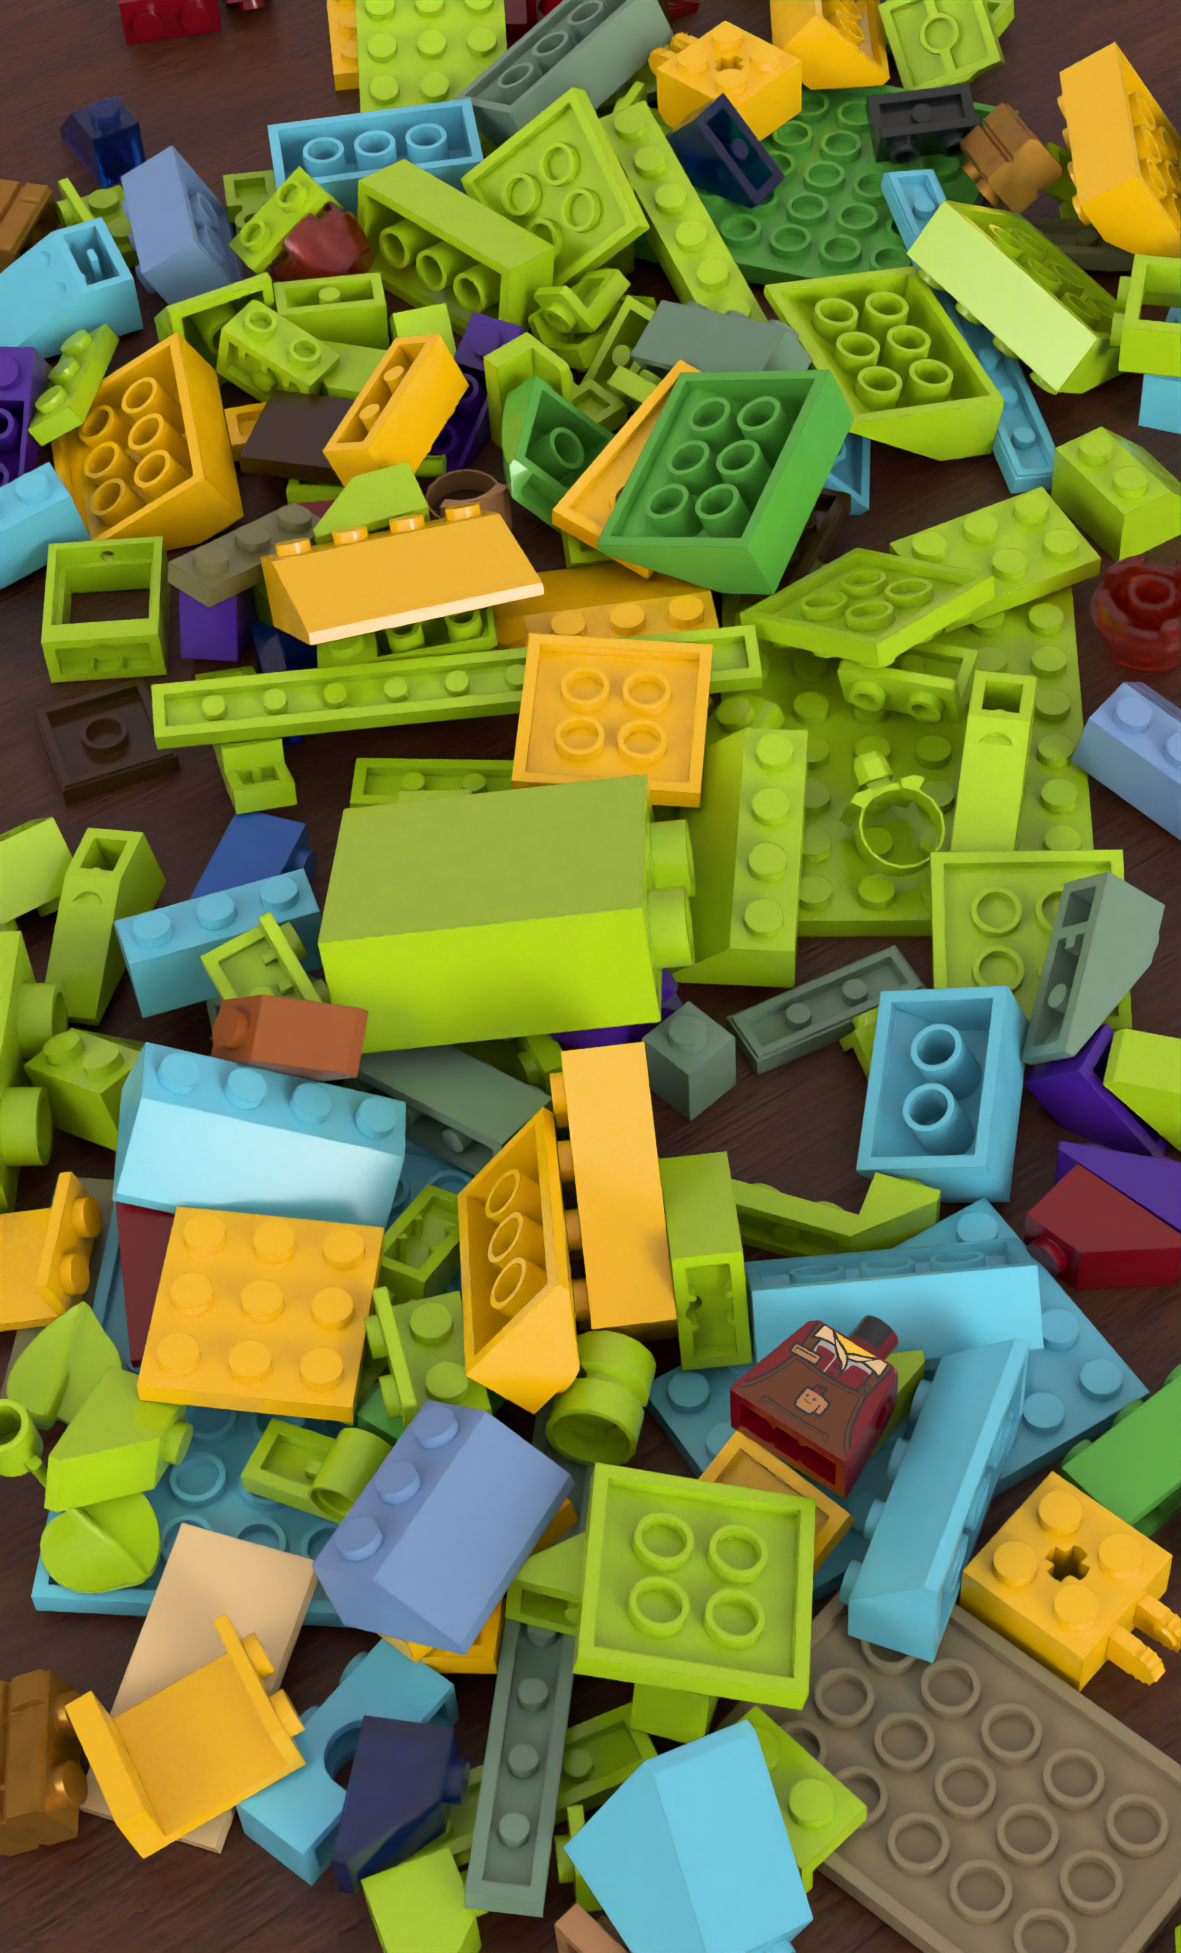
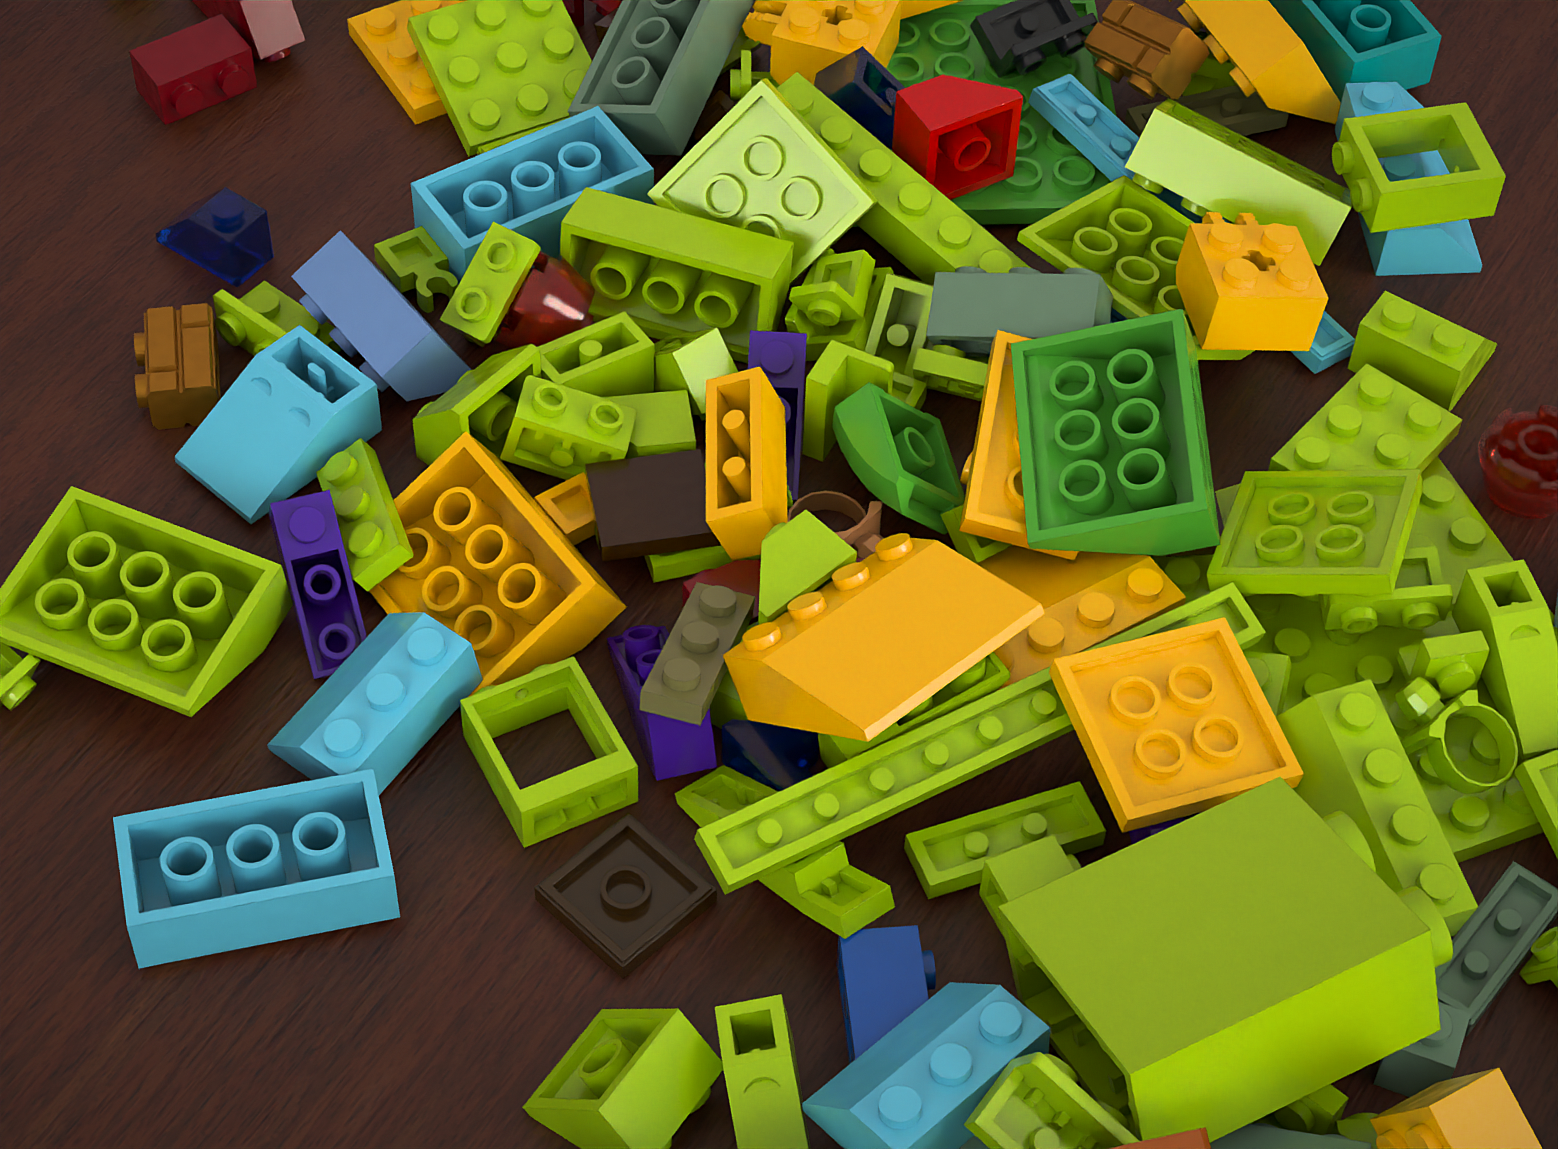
camera: 30 degrees left, 0 degrees up
none -> red slope [892,74,1023,200]
none -> yellow hinge [1176,212,1329,351]
none -> lime bracket [1397,630,1490,699]

